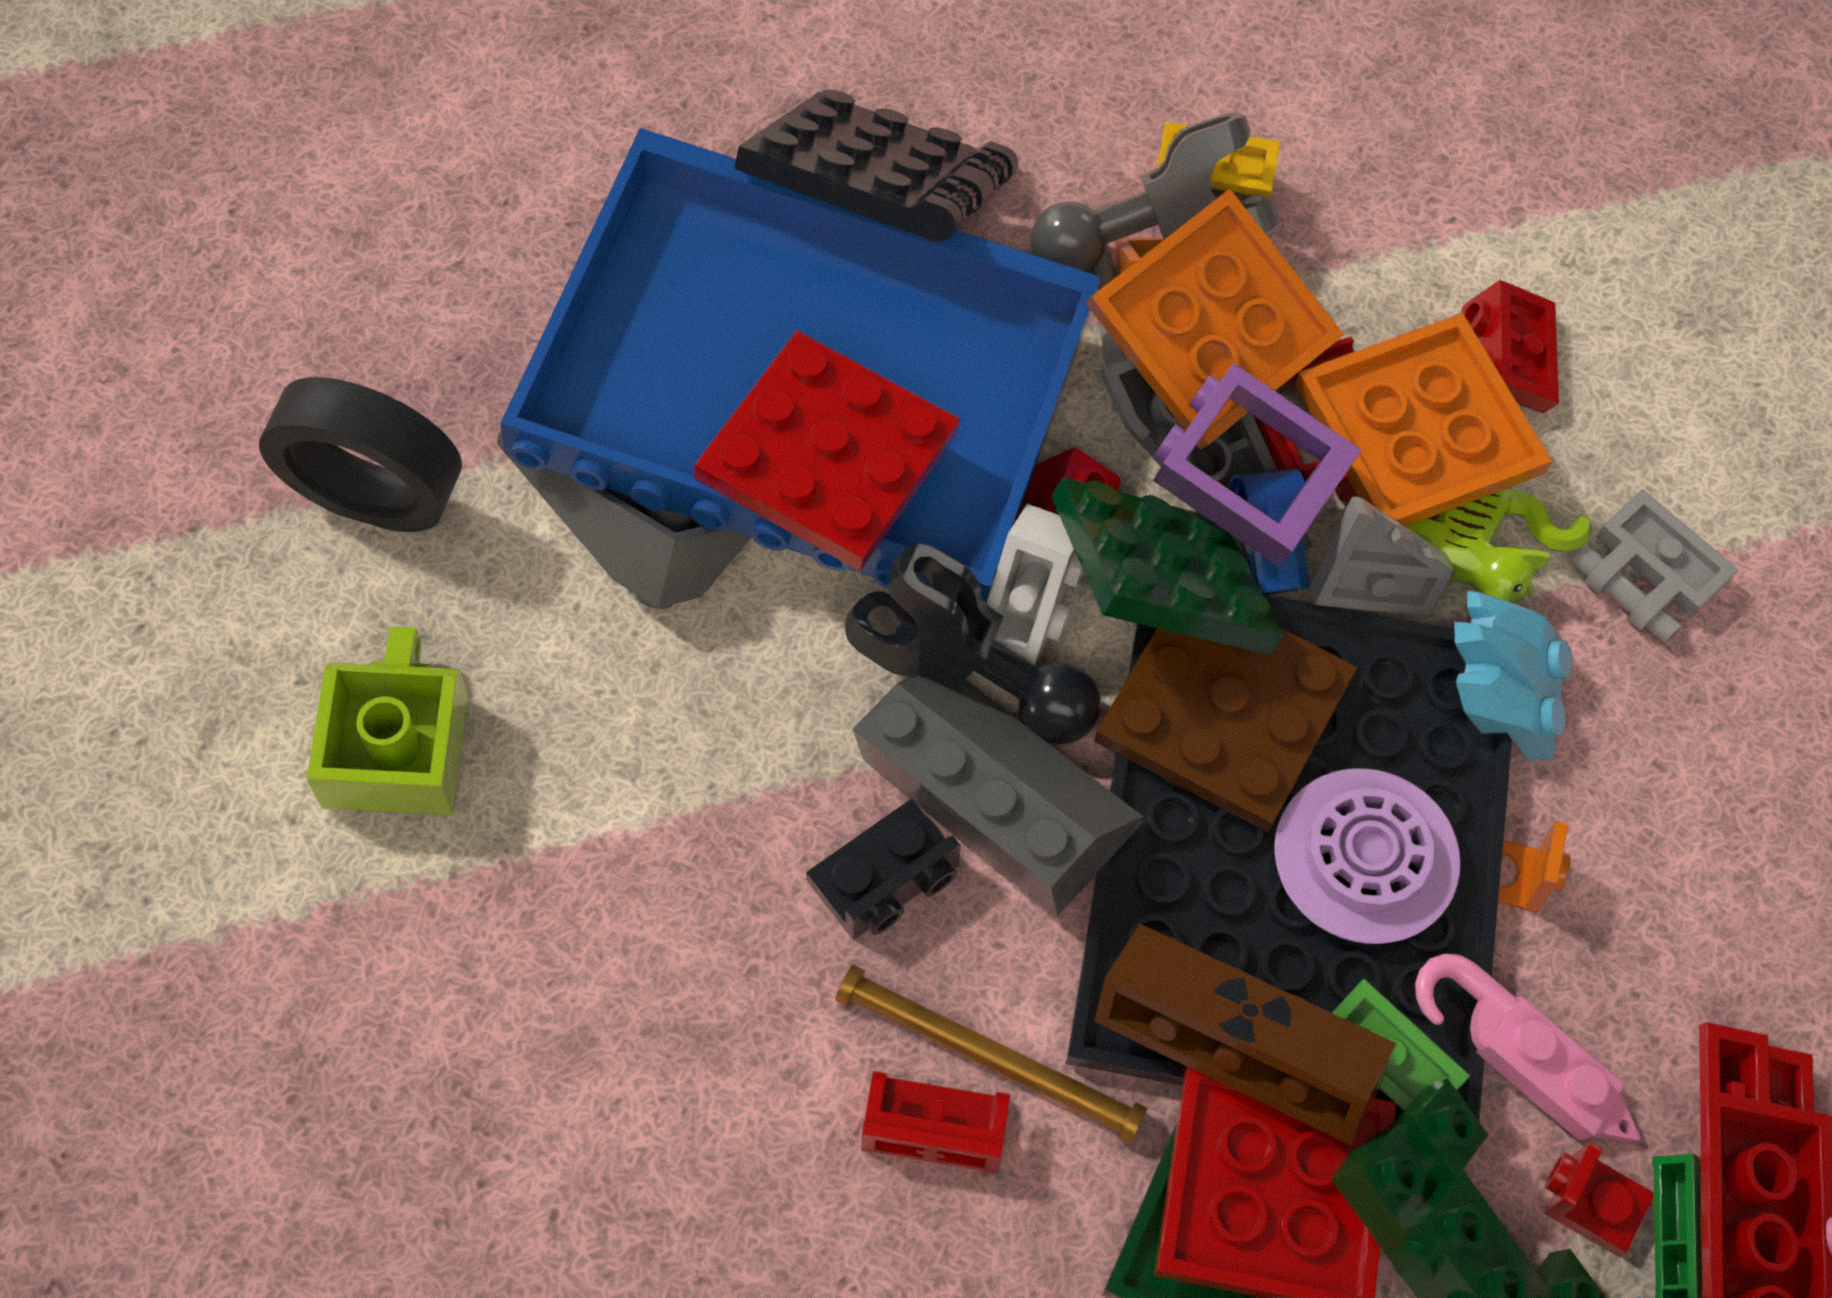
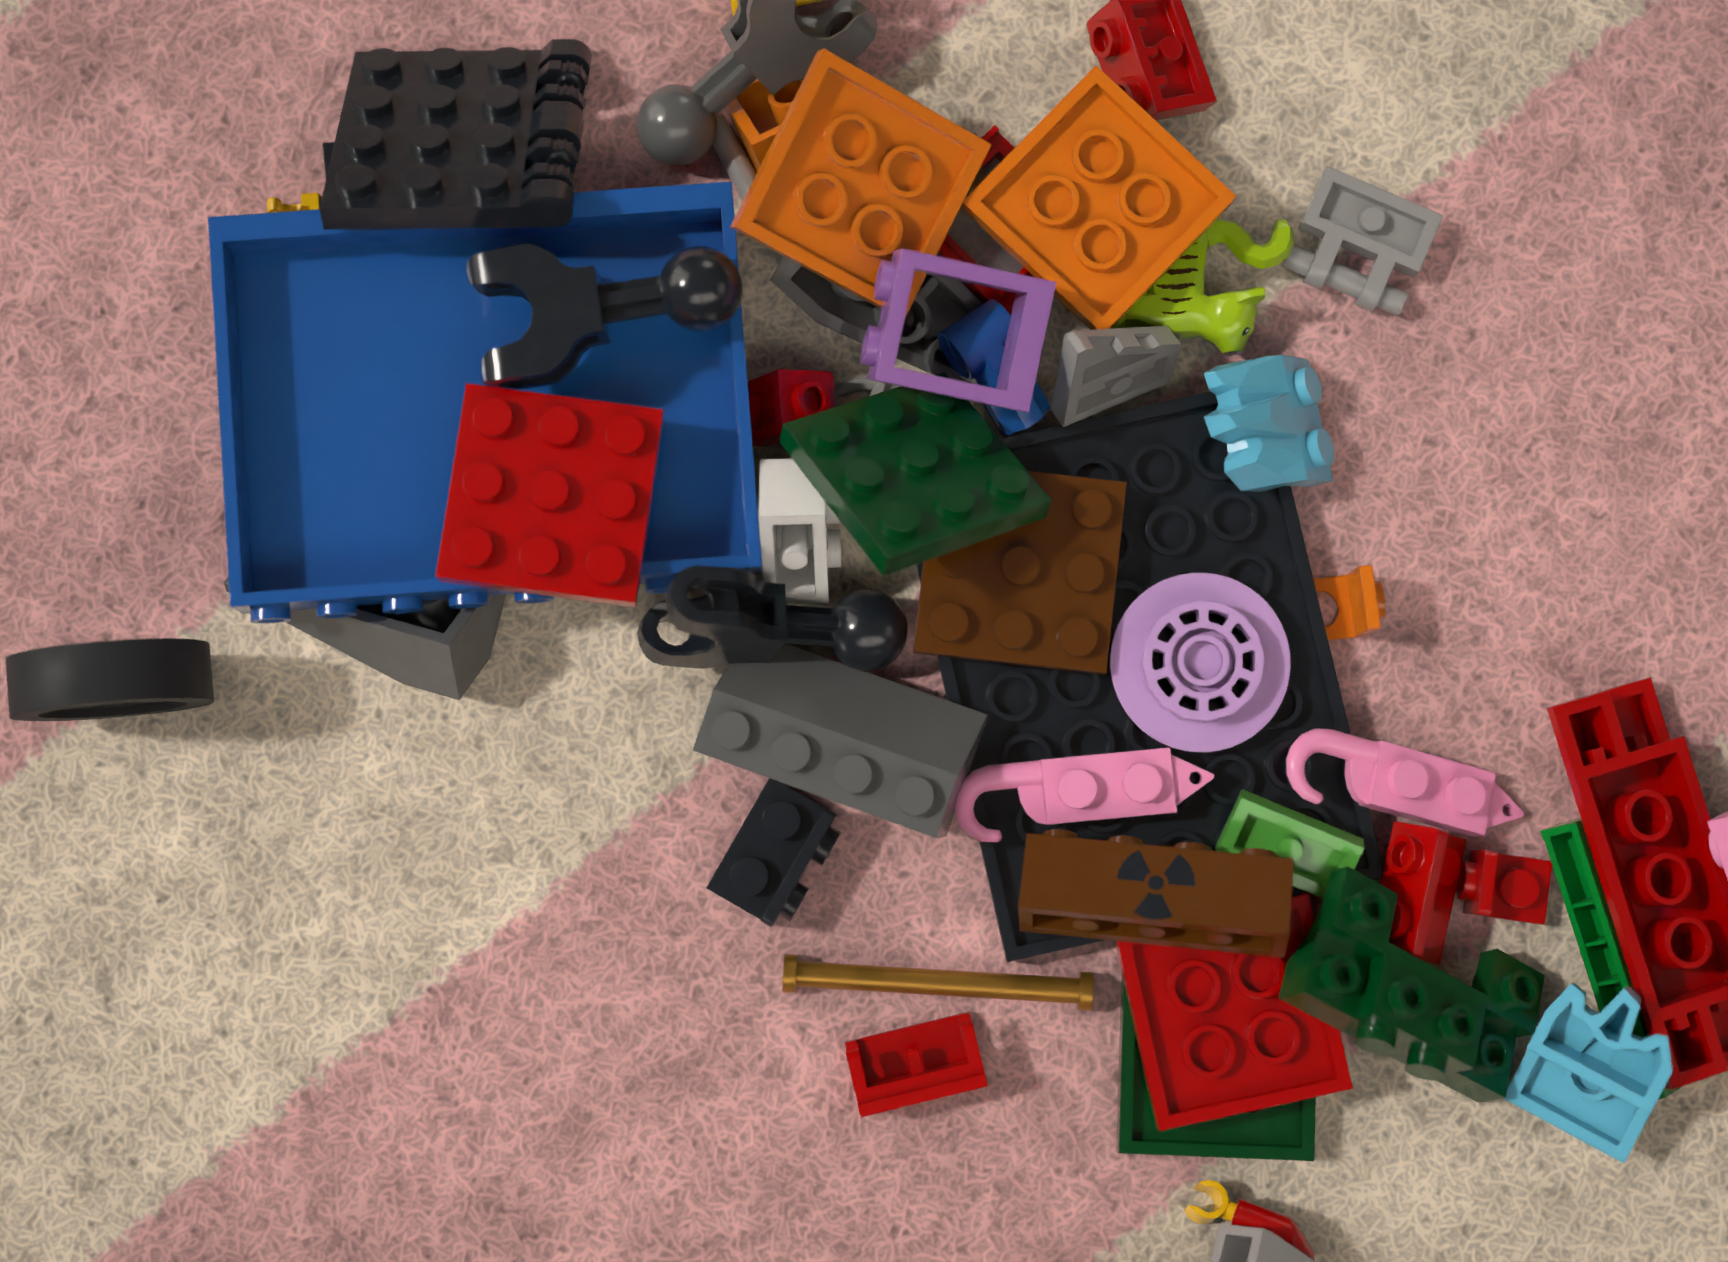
camera: 15 degrees left, 20 degrees up
lime hinge [307,626,469,816] -> none
none -> black piece [466,243,743,390]
none -> bright pink plate [954,748,1214,843]
none -> red bracket [1380,821,1467,965]

